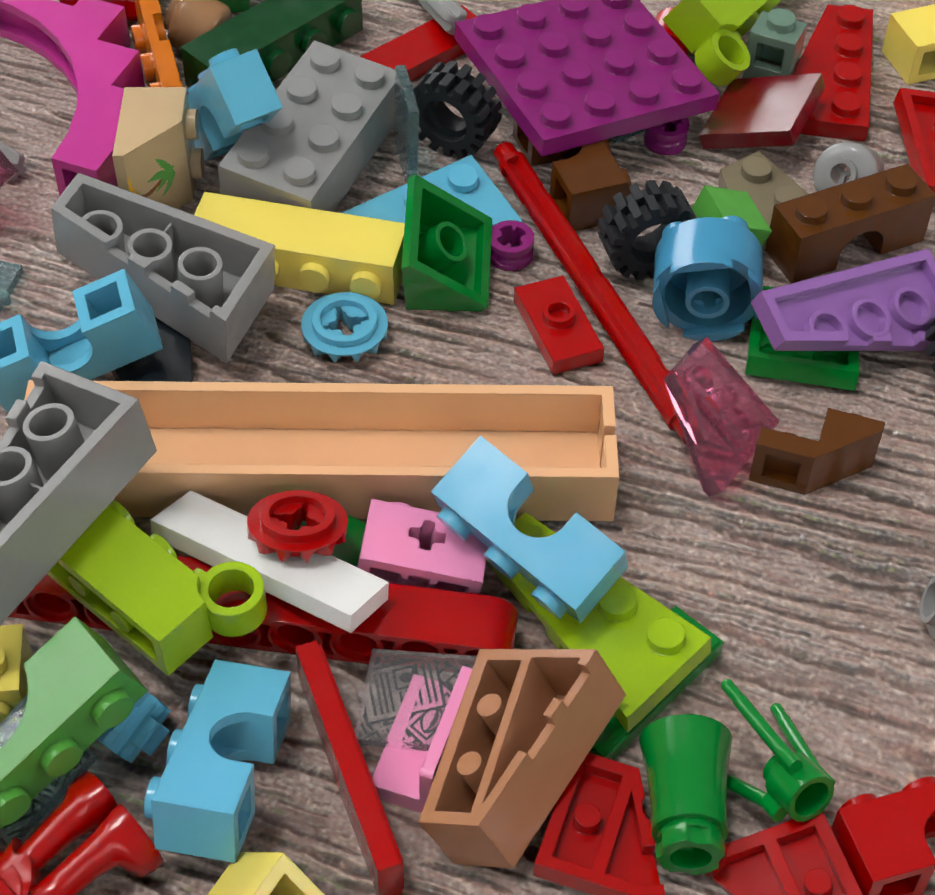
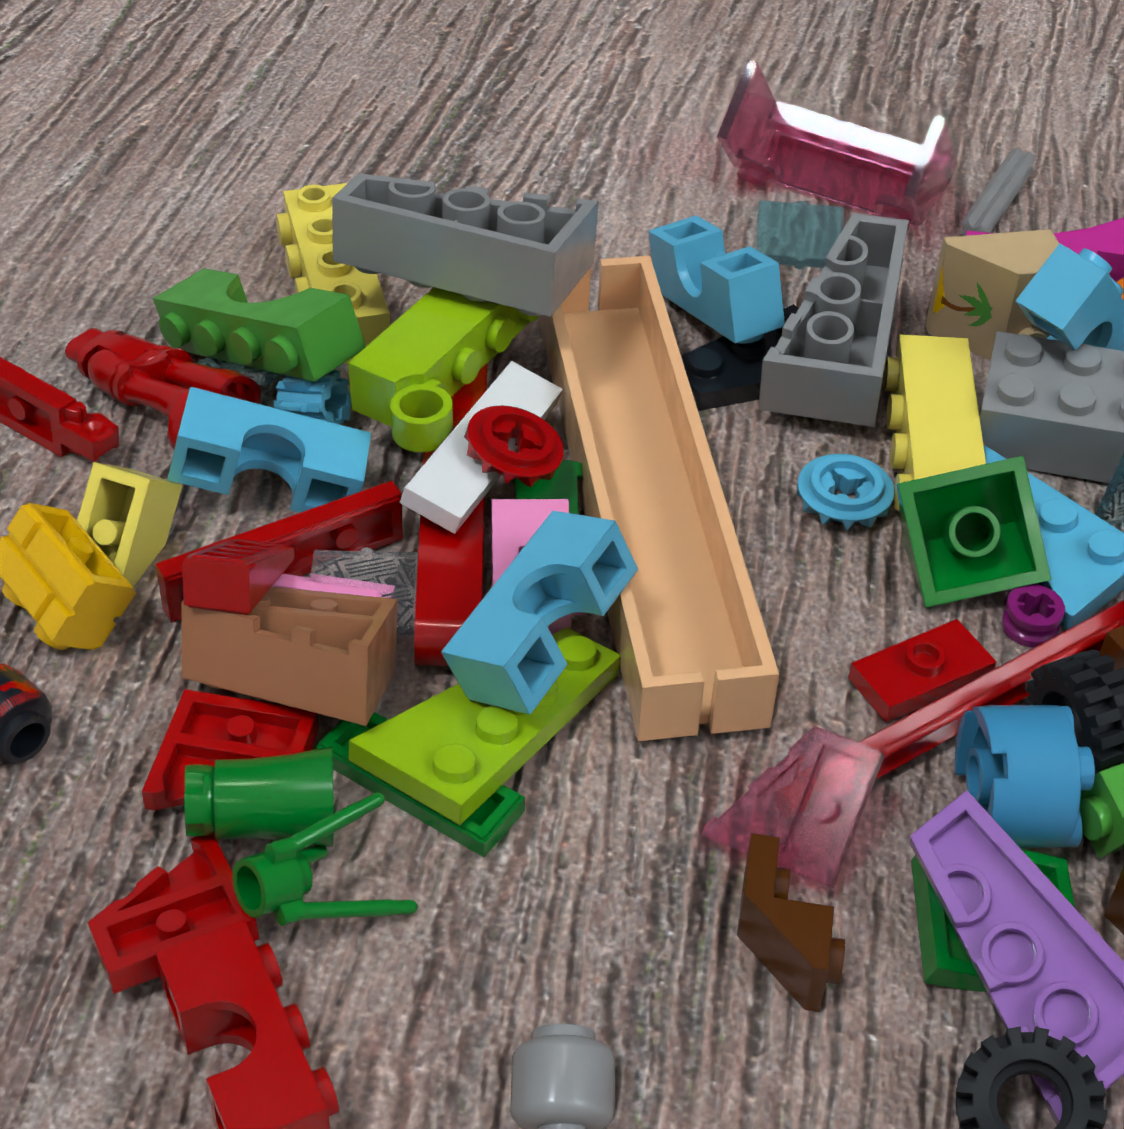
camera: 80 degrees right, 5 degrees down
none -> red slope [182,539,294,615]

